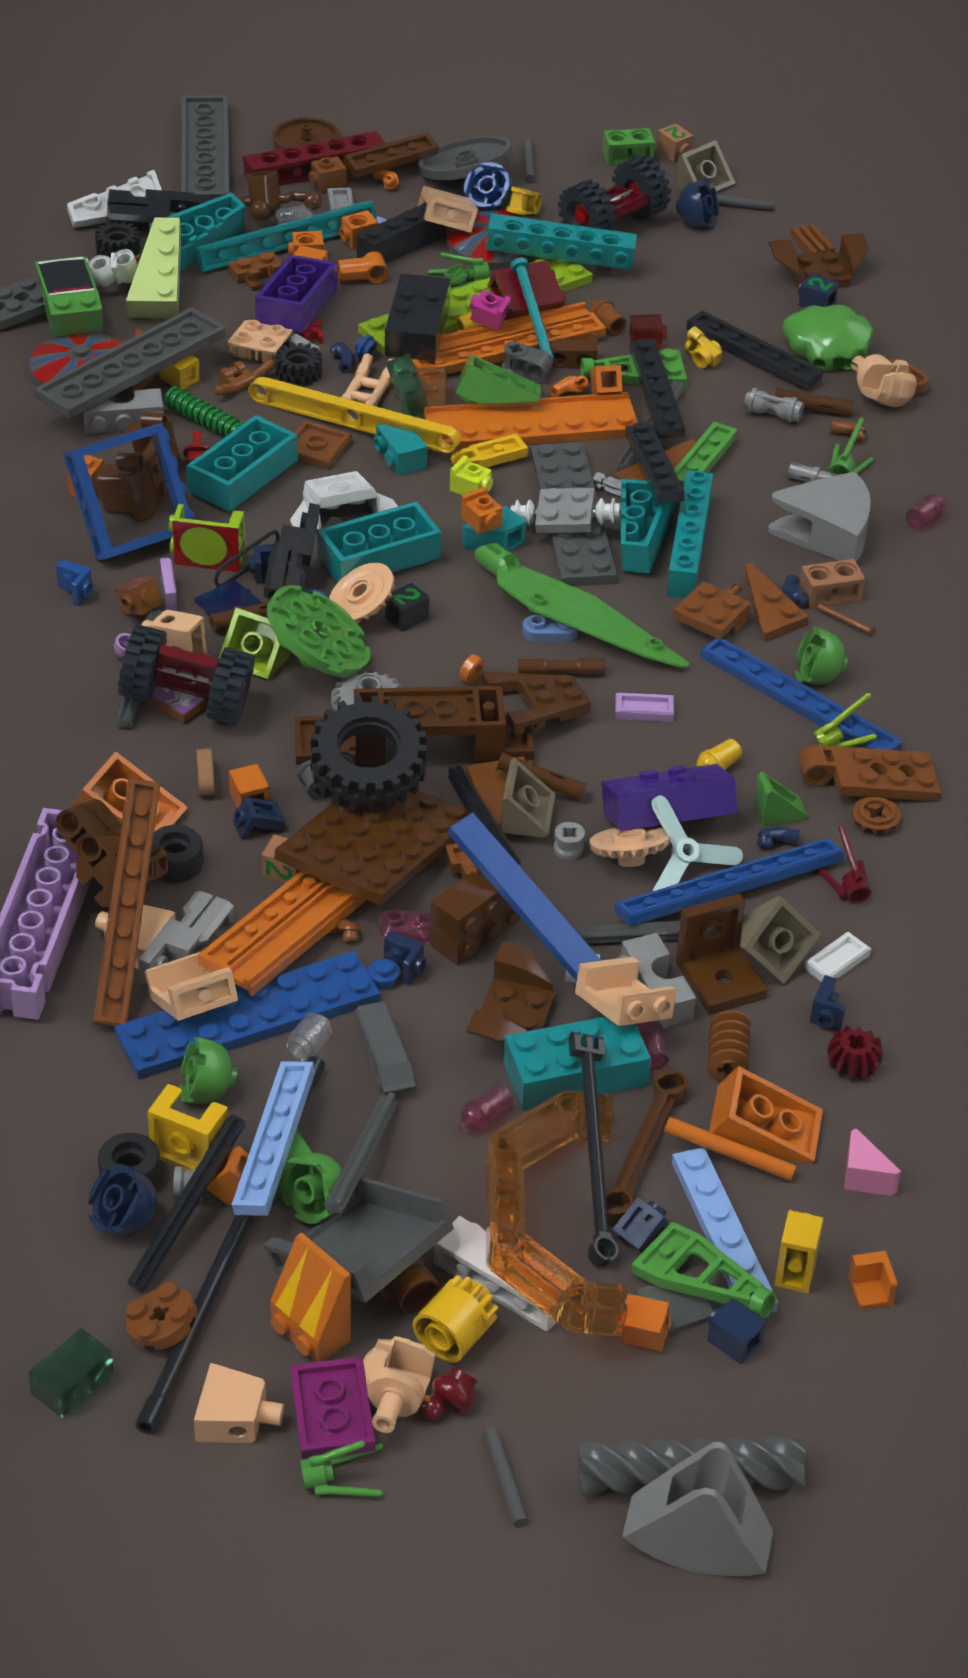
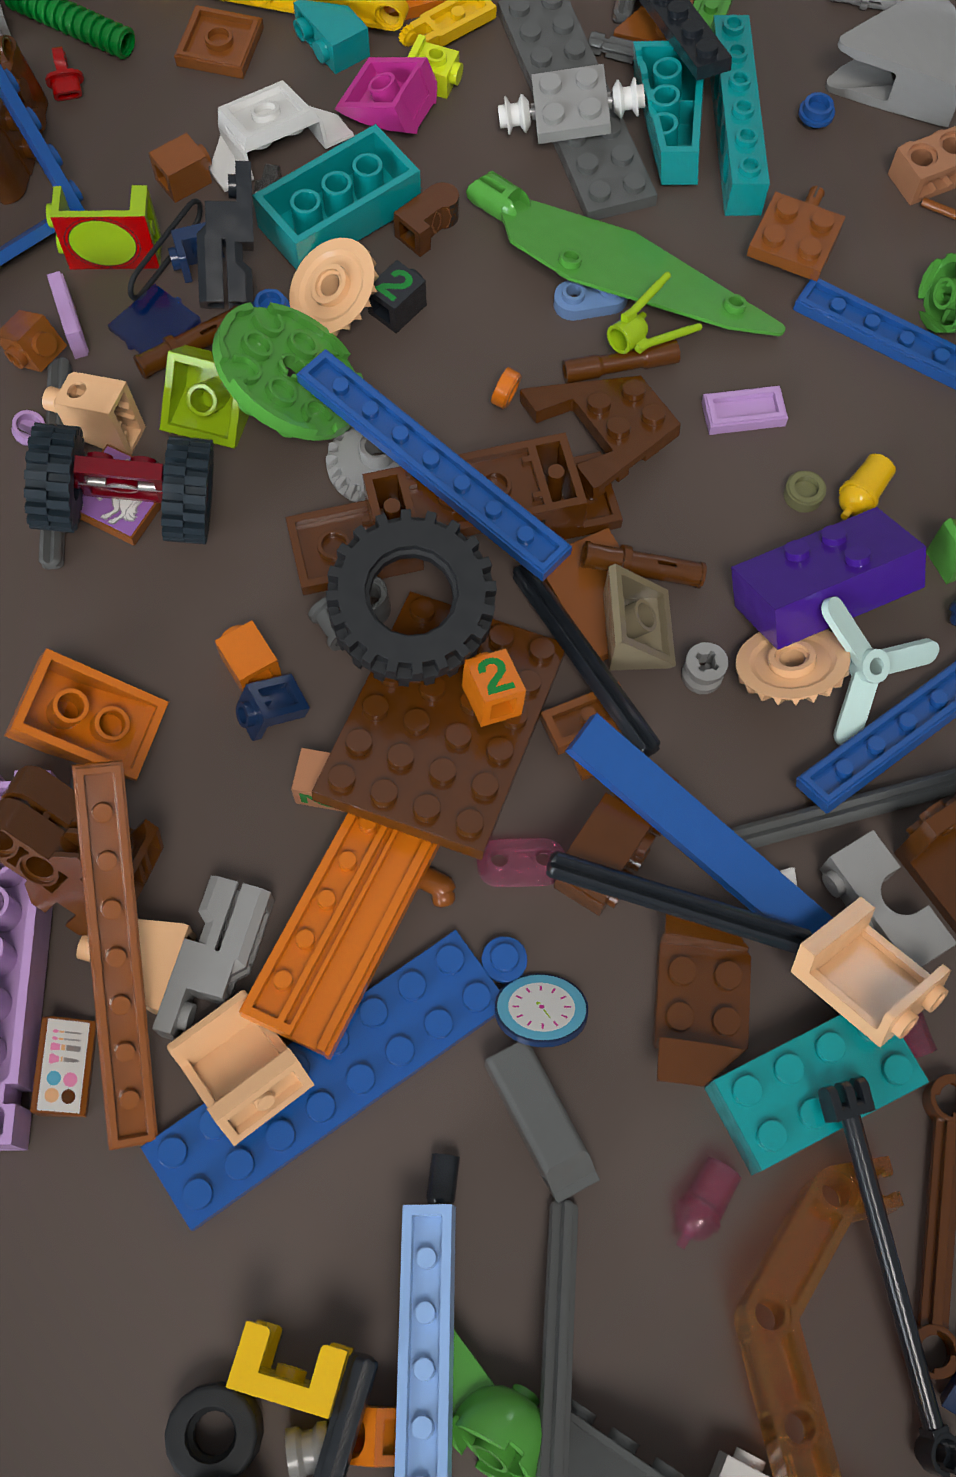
camera: 10 degrees left, 25 degrees up
black tyre [151,824,204,883] -> none
bright green cylinder [179,1037,237,1105] -> none
teal brick [187,415,298,512] -> none
medium nougat beam [196,748,214,796] -> none
clear brick [286,1013,332,1061] -> none
dark blue bracket [384,931,426,985] -> none
orange brick [461,486,503,535] -> none
teal slope [462,505,526,551] -> none
dark orange wing [745,563,809,642] -> none
dark blue arm [781,574,808,607] -> none
none -> slope [30,1016,97,1117]
none -> dark orange brick [149,132,212,203]
none -> blue tile [296,349,572,582]
none -> dark pink slope [335,57,437,134]
none -> reddish brown leg [394,182,459,257]
none -> orange brick [462,649,526,727]
none -> piece [495,974,588,1047]
none -> black axle [546,851,812,954]
none -> lime plant [607,272,702,354]
none -> olive tile [783,471,826,513]
none -> blue plate [798,92,835,128]

